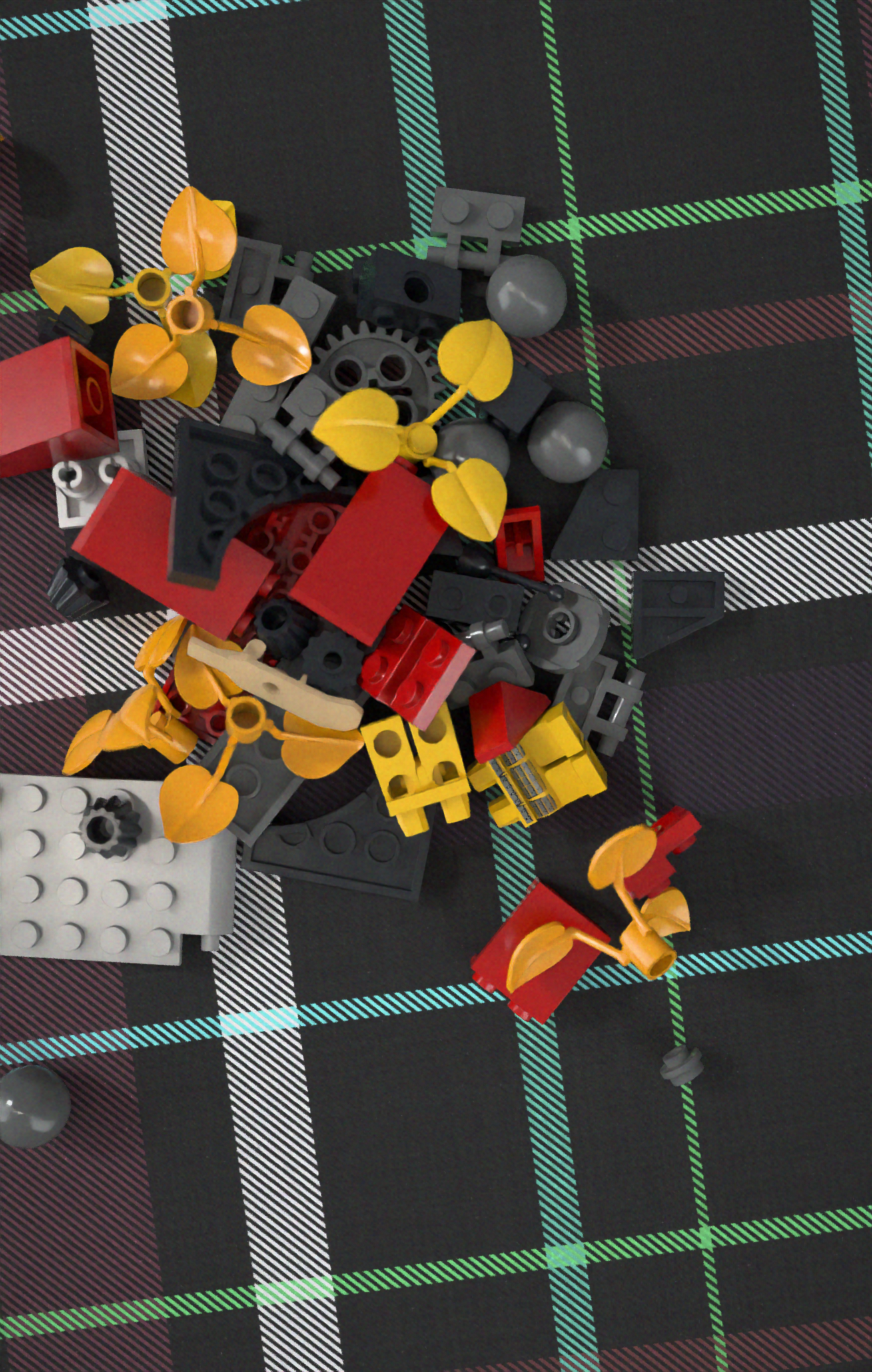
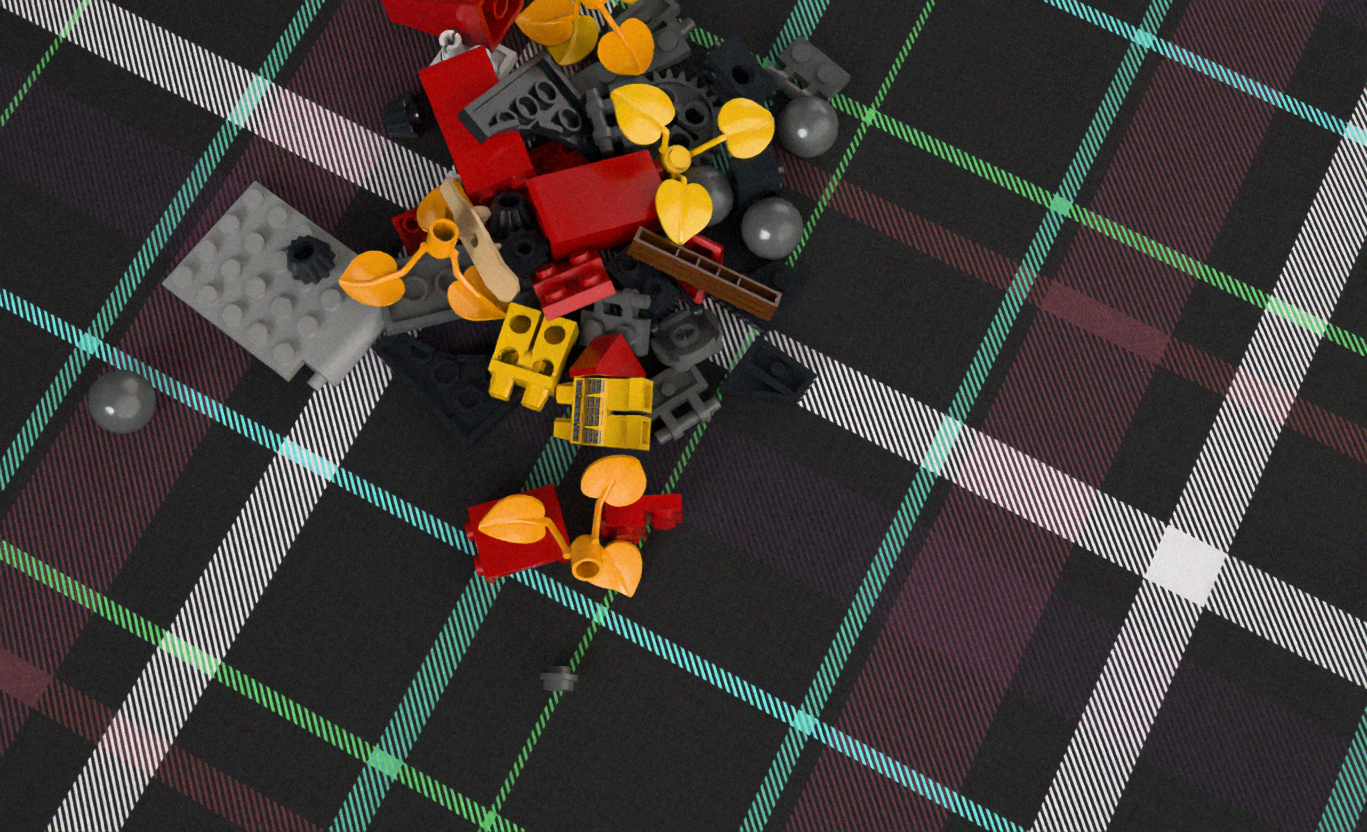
camera: 30 degrees right, 15 degrees down
light orange plant [62,615,198,776] -> none
none -> reddish brown piece [627,226,782,321]

